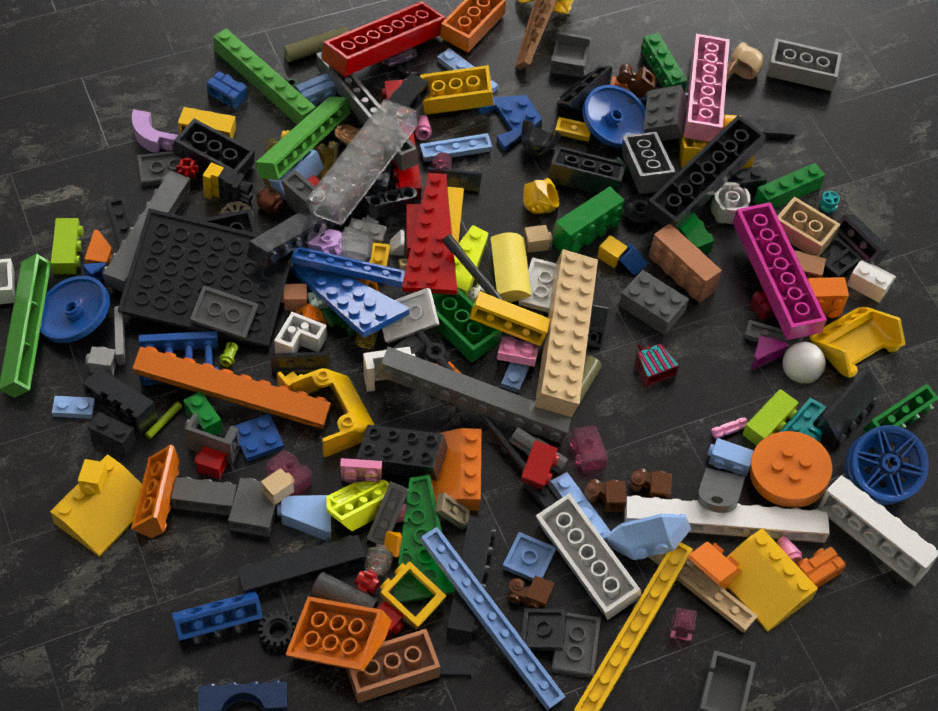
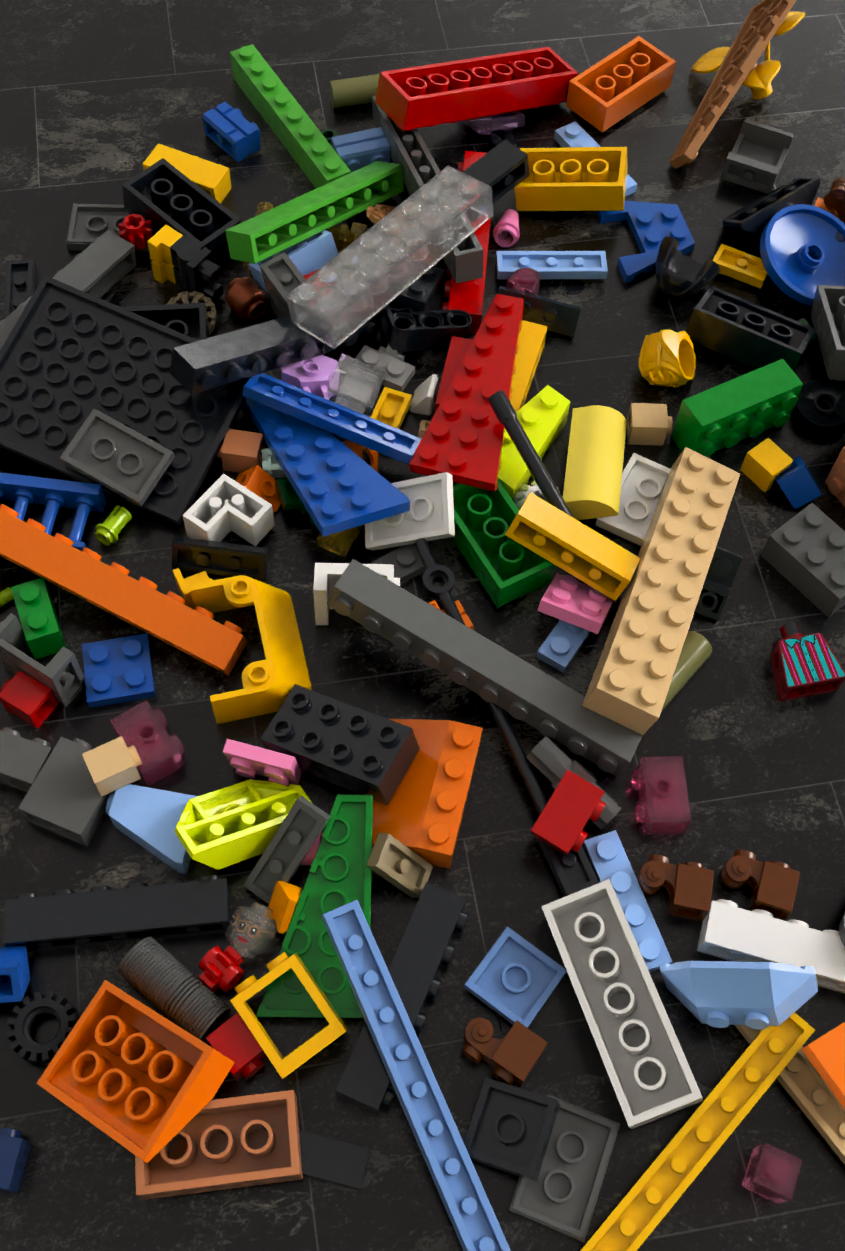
camera: 15 degrees right, 5 degrees up
lavender arch [132,109,178,153] -> none

